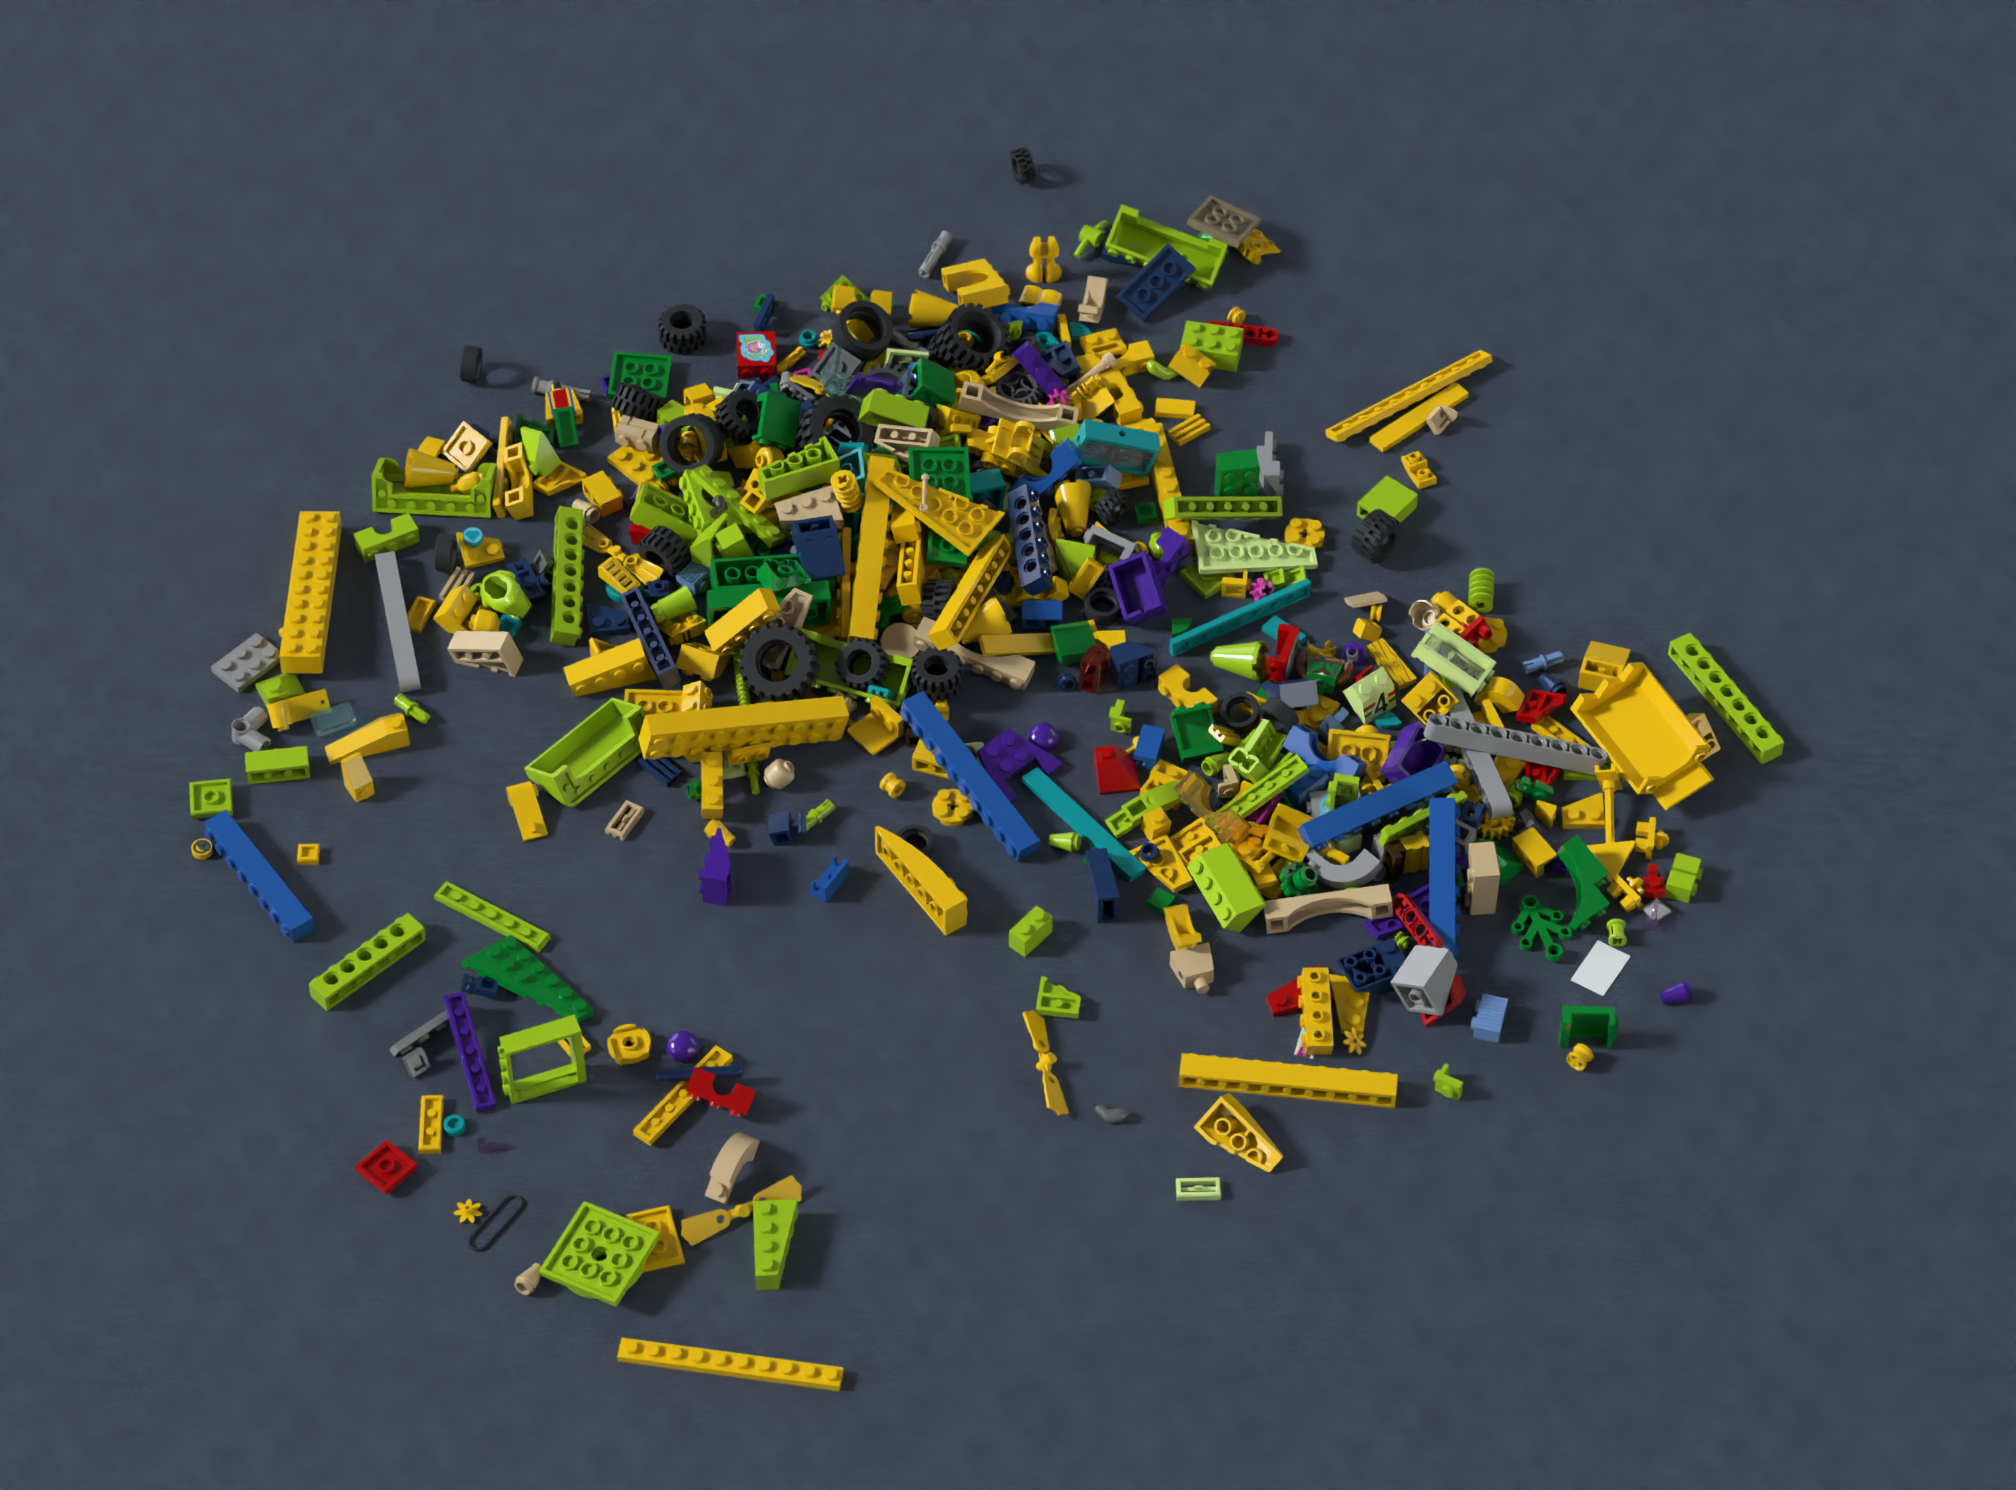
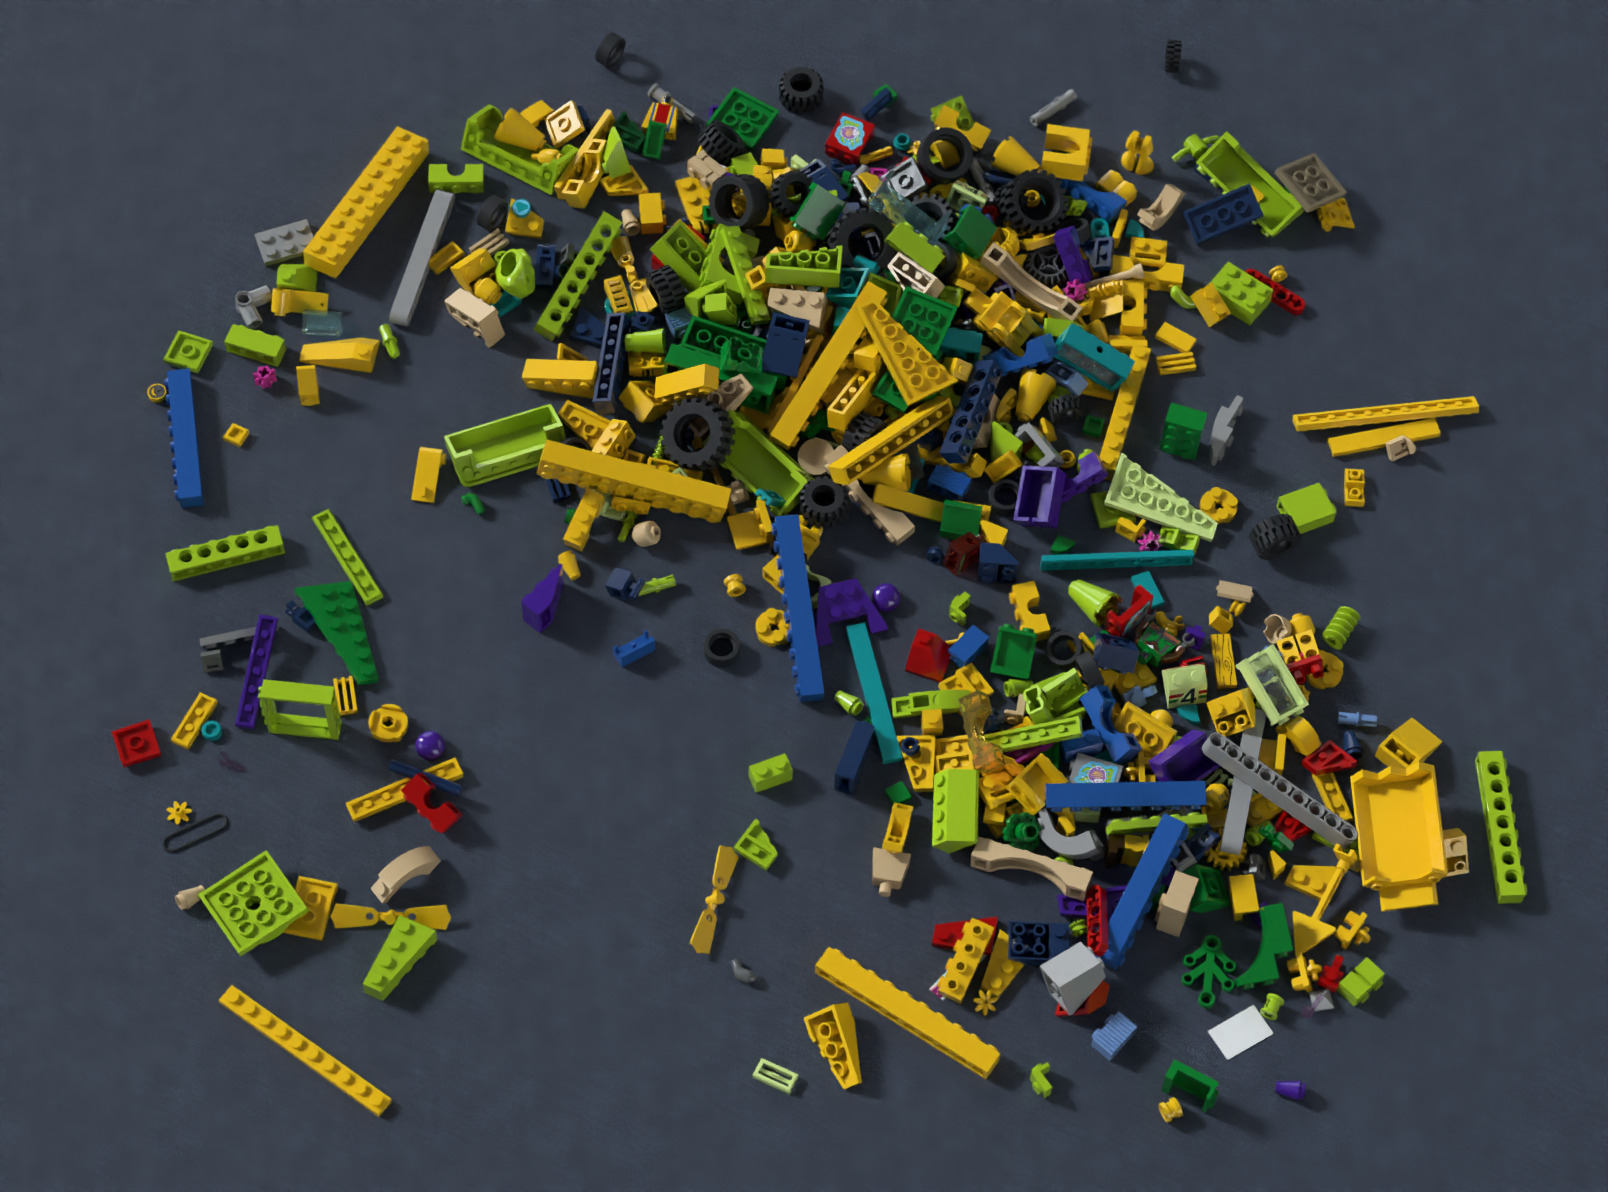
camera: 25 degrees right, 10 degrees up
tan tile [605,800,644,841] -> none
clear smoke arm [710,495,728,519] -> none
yellow piece [830,470,863,513] -> none
black tyre [835,638,890,692] -> none
dark purple piece [845,372,903,398] -> none
yellow slope [875,826,968,936] -> none
tan hinge [920,474,929,512] -> none
yellow hand [985,350,1009,374] -> none
lime brick [1163,496,1282,520] -> none
yellow tile [1208,724,1243,747] -> none
lime bracket [1326,773,1360,811] -> none
none -> dark pink gear [253,365,277,389]
none -> green arm [461,492,486,515]
none -> yellow slope [943,357,973,386]

